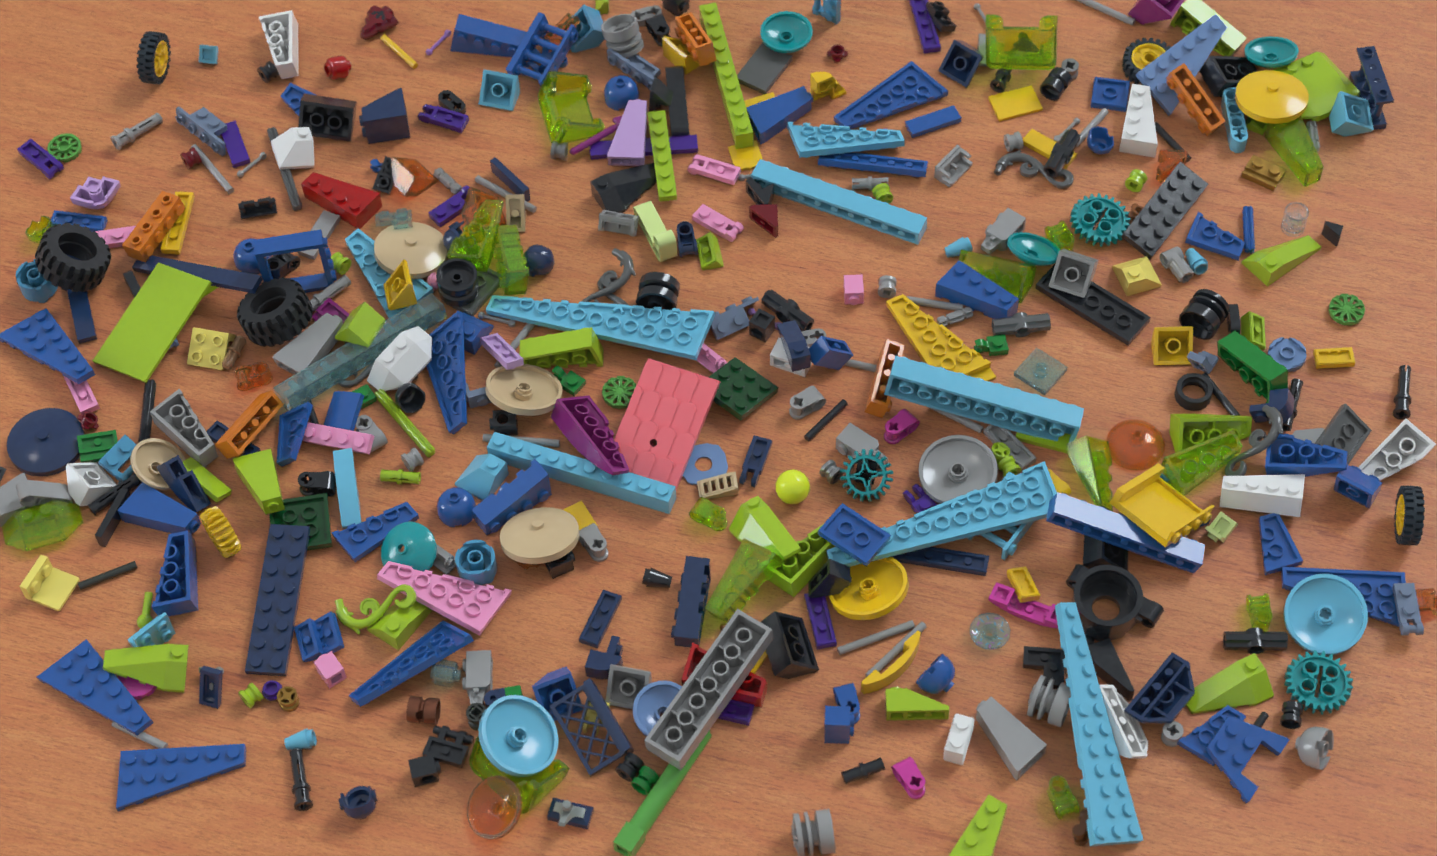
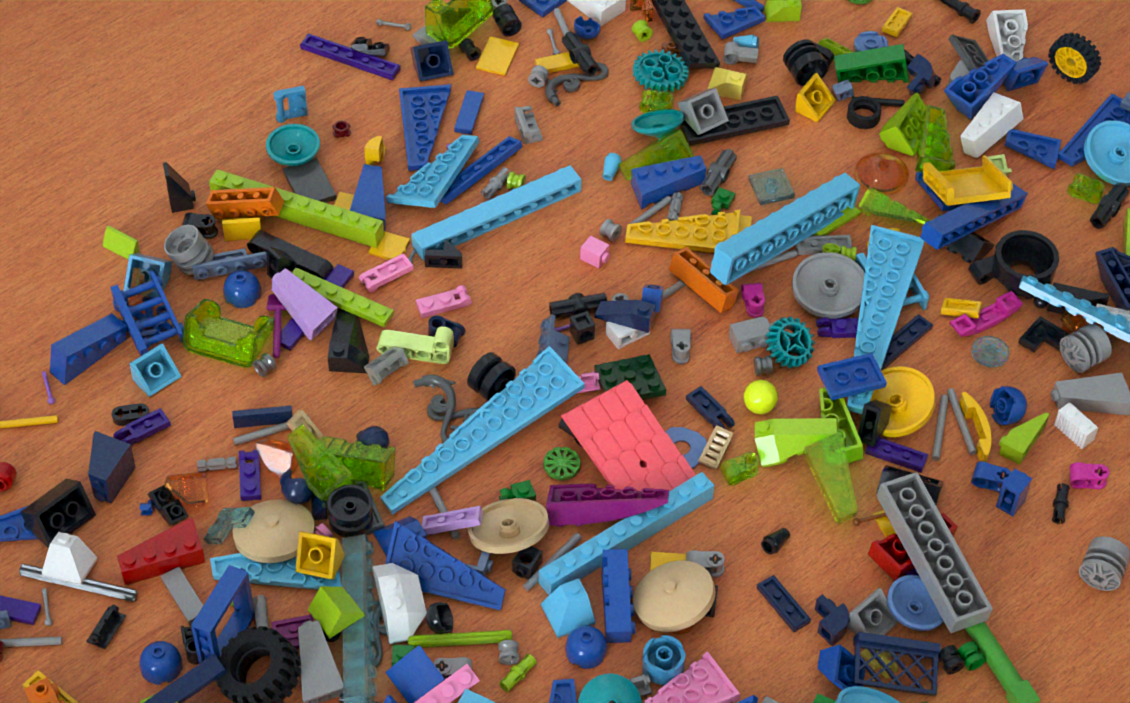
camera: 60 degrees left, 5 degrees down
light grey hinge [478,312,515,327] -> none
lime wedge [519,327,604,368] -> none
light grey beam [631,5,662,27] -> none
dark blue wedge [671,556,711,648] -> none
lime slope [696,232,724,270] -> none
dark red slope [749,204,778,238] -> none
black bar [804,399,848,441] -> none
light grey hinge [981,208,1026,255] -> none
dark grey plant [1225,405,1283,476] -> none

